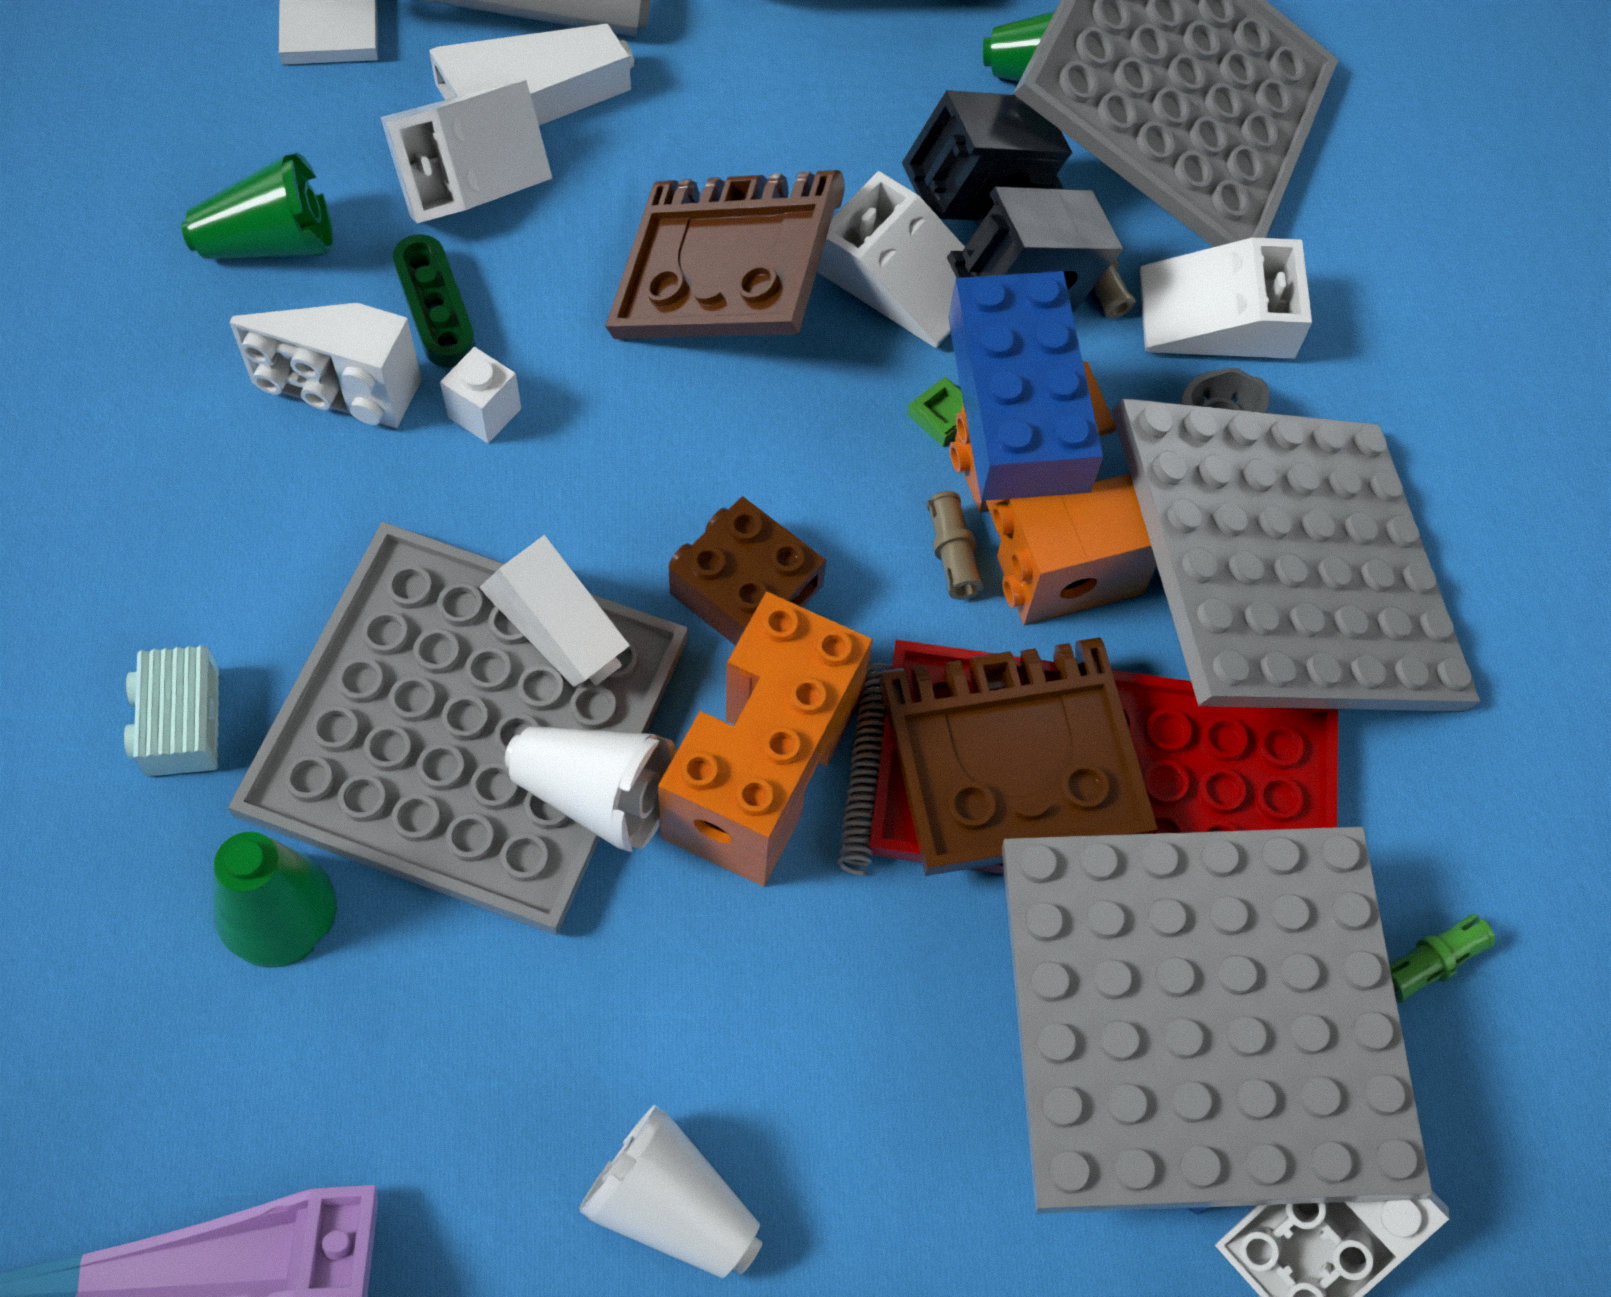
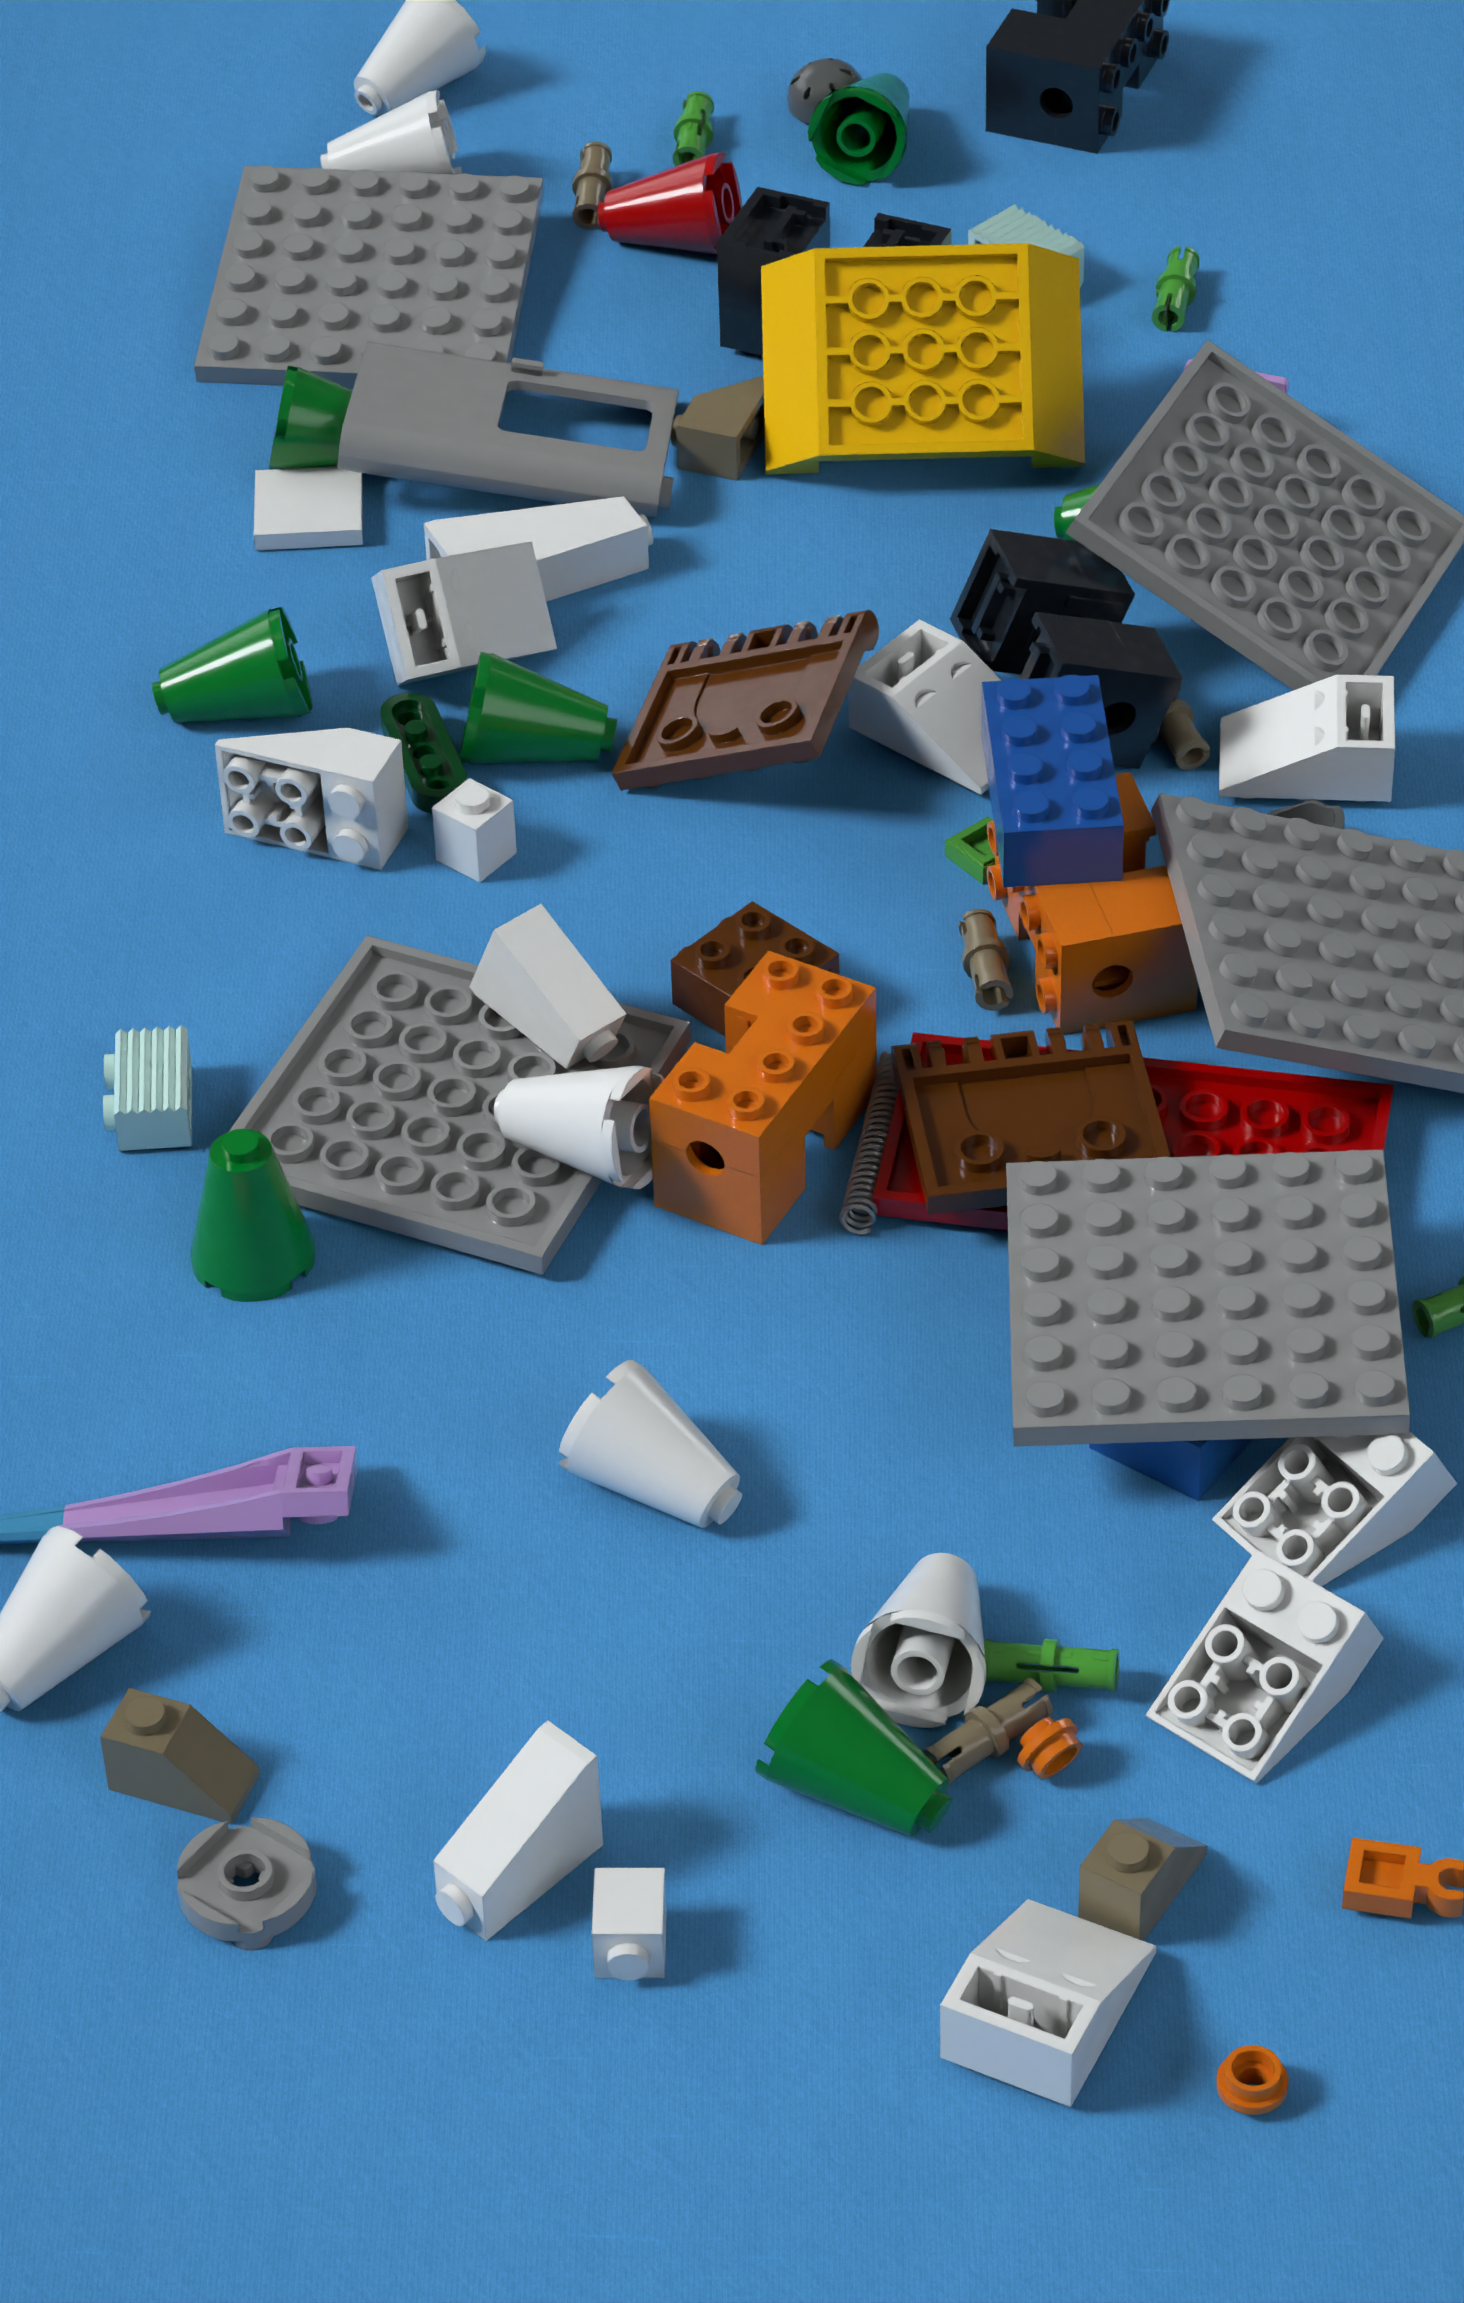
camera: 10 degrees right, 20 degrees down
none -> green cone [459,652,617,764]

